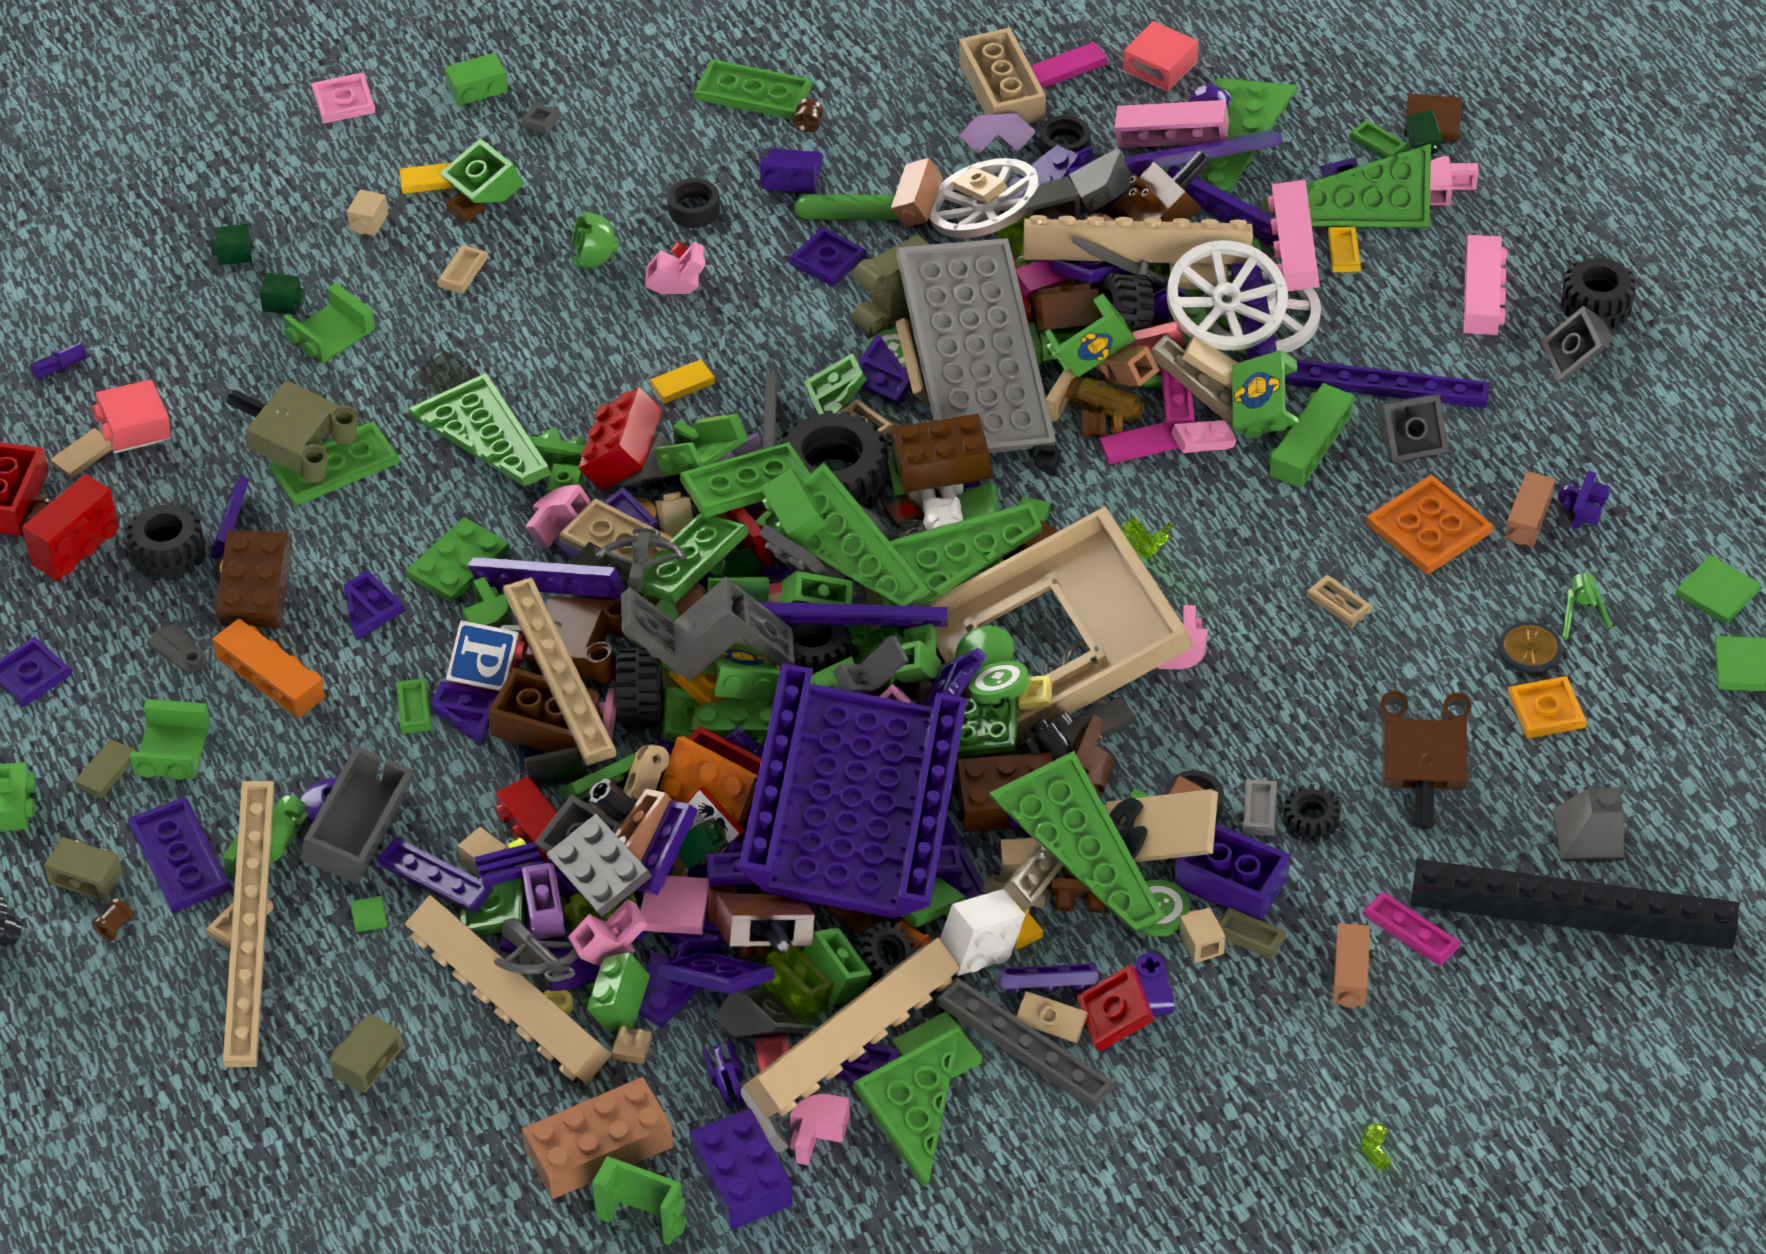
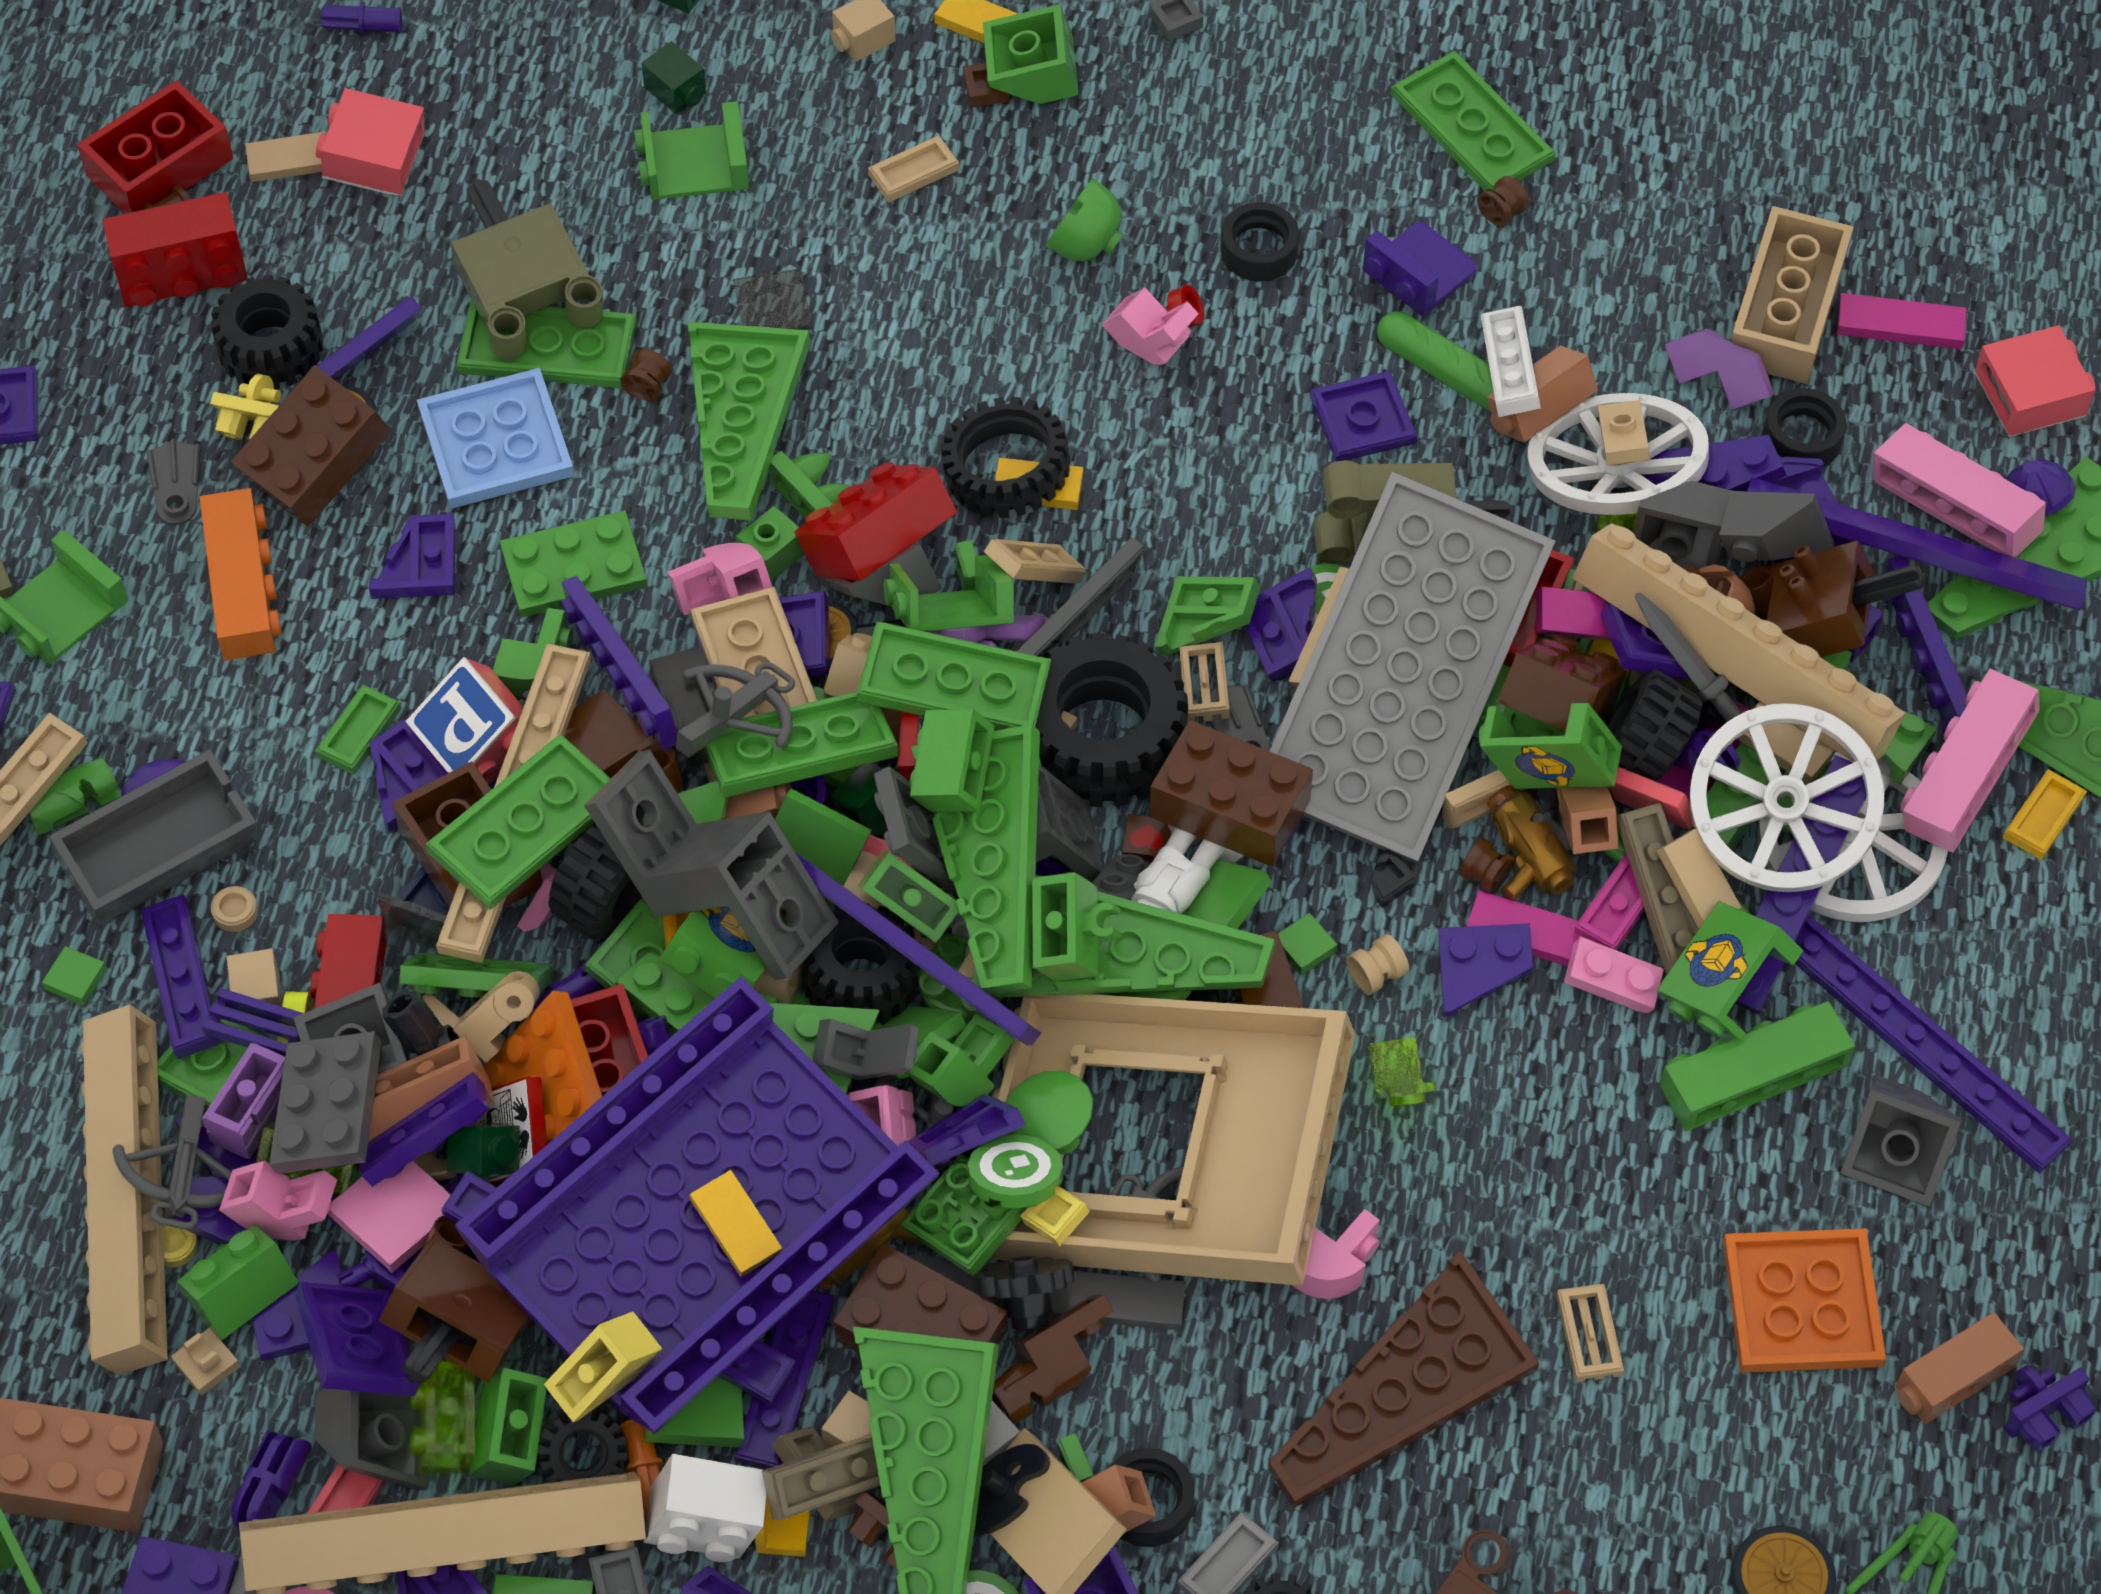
camera: 35 degrees right, 10 degrees up
none -> light yellow hips [210,374,281,440]
none -> tan tile [211,886,258,932]
none -> light blue plate [417,368,574,509]
none -> bright green tile [426,734,610,909]
none -> light yellow slope [544,1312,662,1422]
none -> reddish brown wheel [620,349,672,402]
none -> yellow tile [690,1170,782,1277]
none -> black tyre [941,397,1070,518]
none -> tan tile [984,539,1086,583]
none -> bright green brick [1032,872,1121,982]
none -> reddish brown wing [1268,1250,1539,1508]
none -> tan wheel [1346,934,1410,996]
none -> dark purple wing [1438,923,1533,1016]
none -> white tile [1481,306,1541,417]

